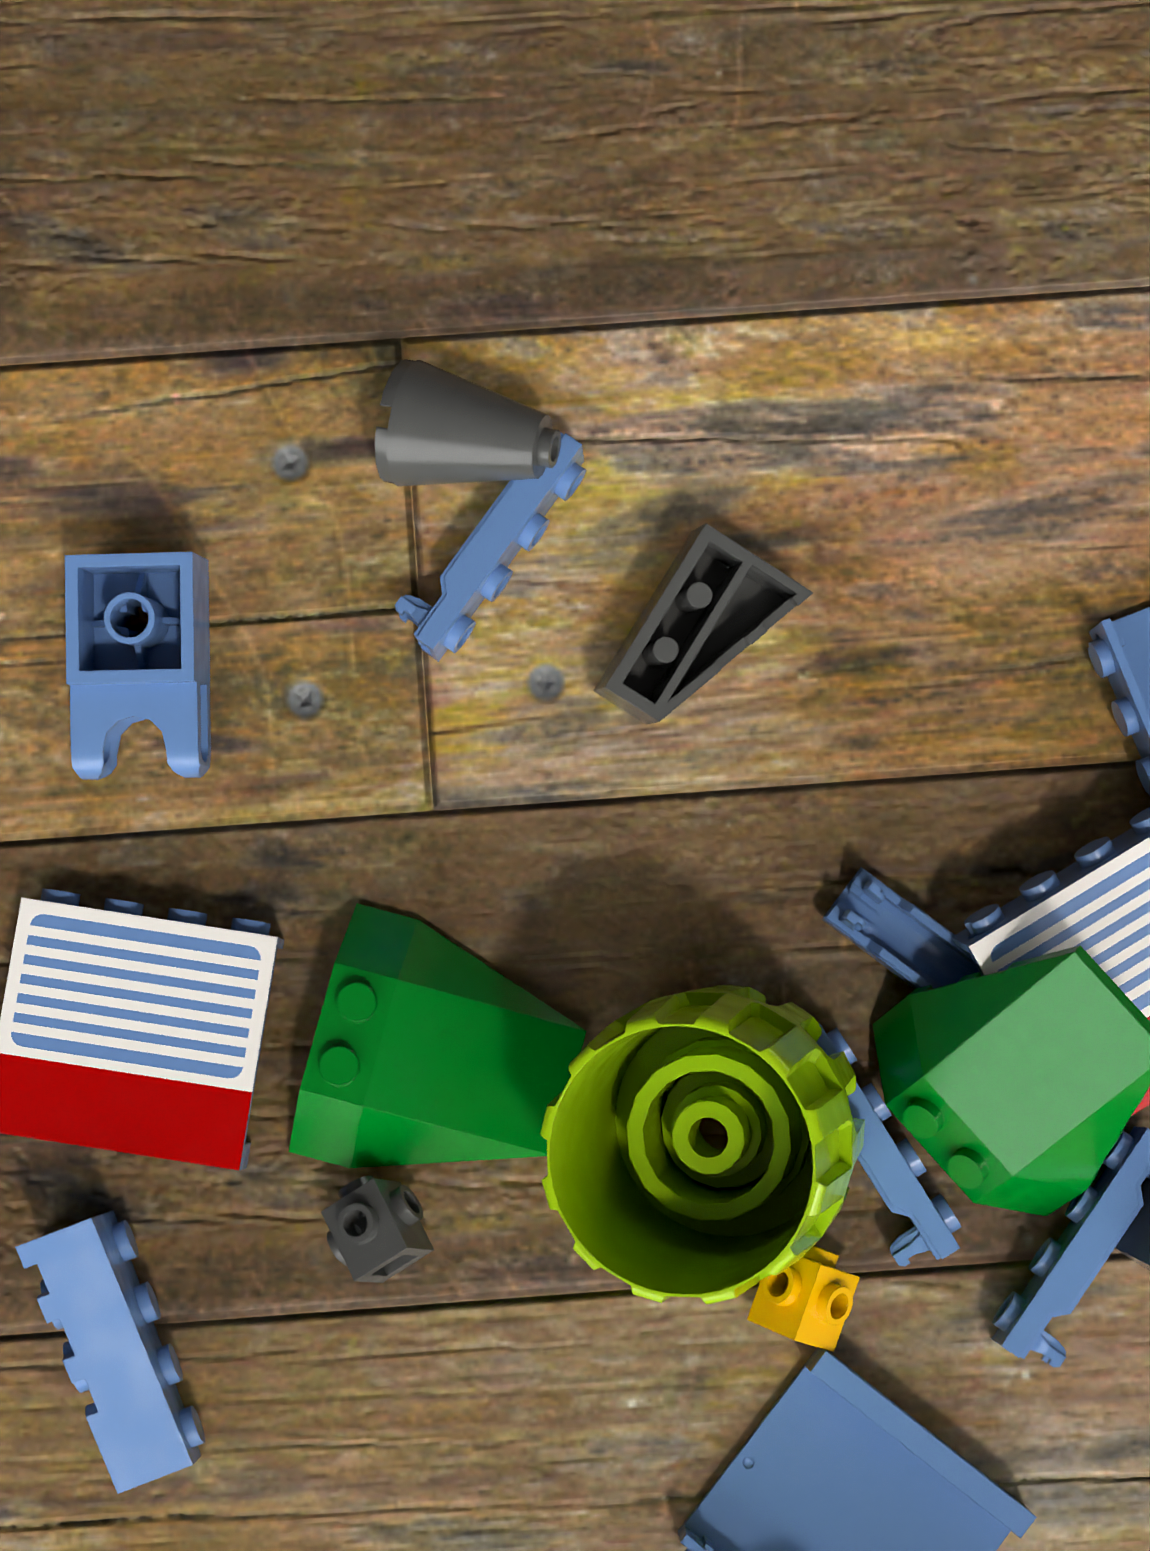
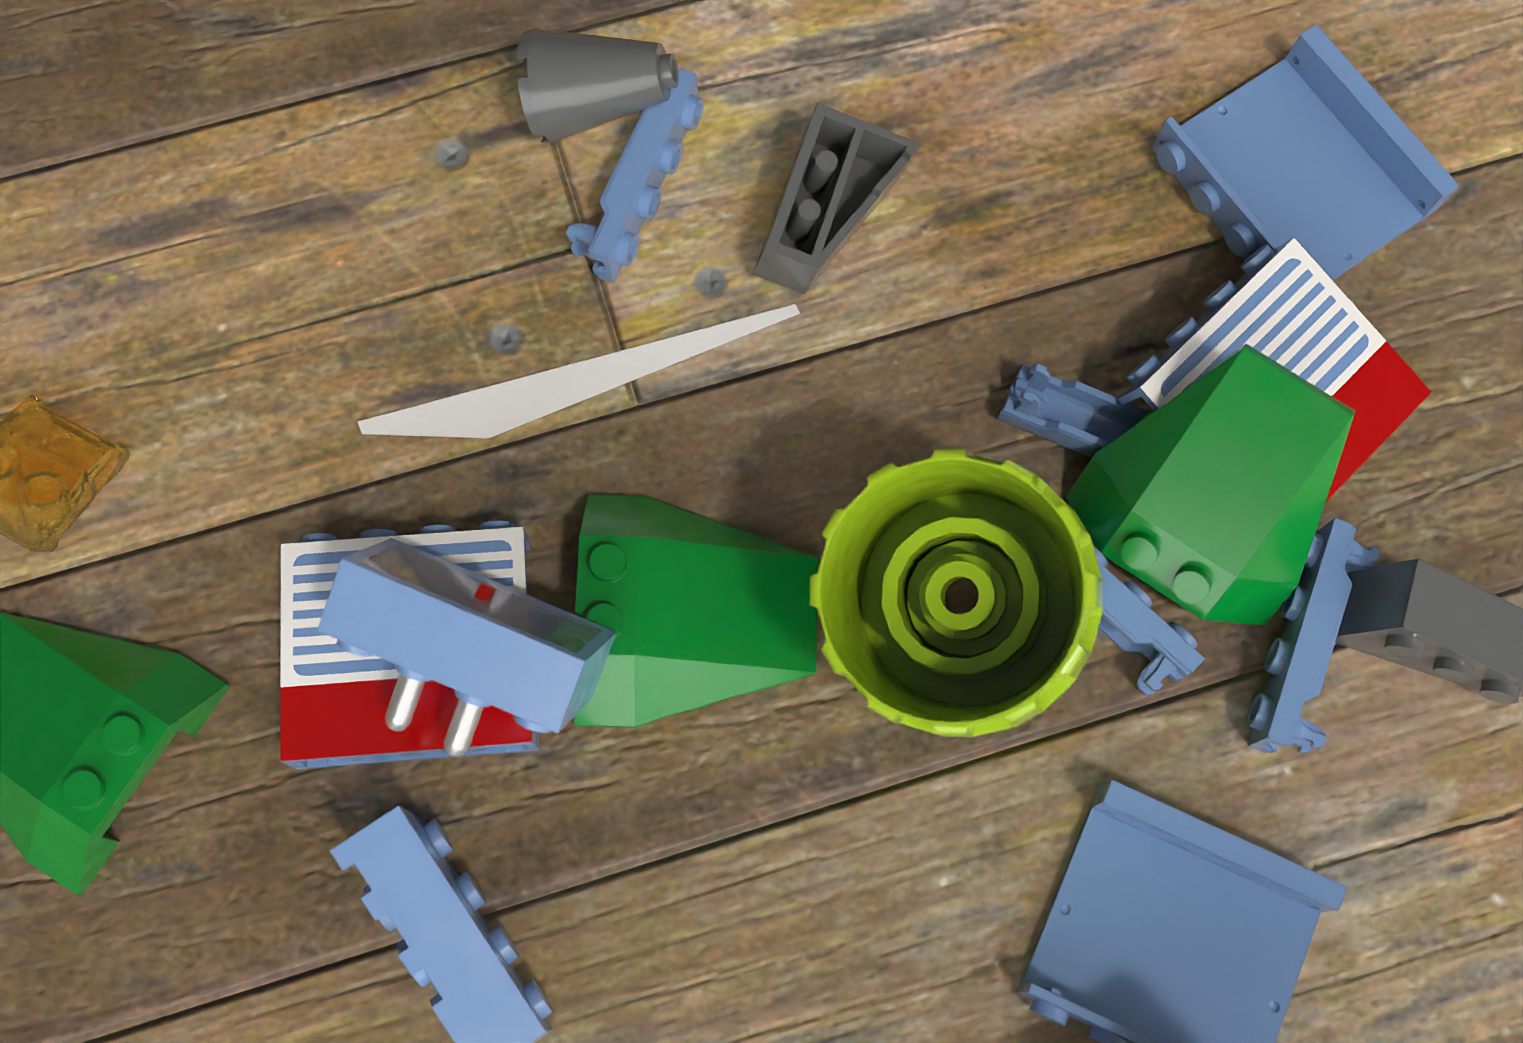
camera: 15 degrees left, 10 degrees down
medium blue brick [65,552,211,780] -> none
dark grey brick [321,1175,434,1283] -> none
yellow brick [747,1246,860,1352] -> none
none -> medium blue piece [317,538,617,757]
none -> white sticker [358,304,800,438]

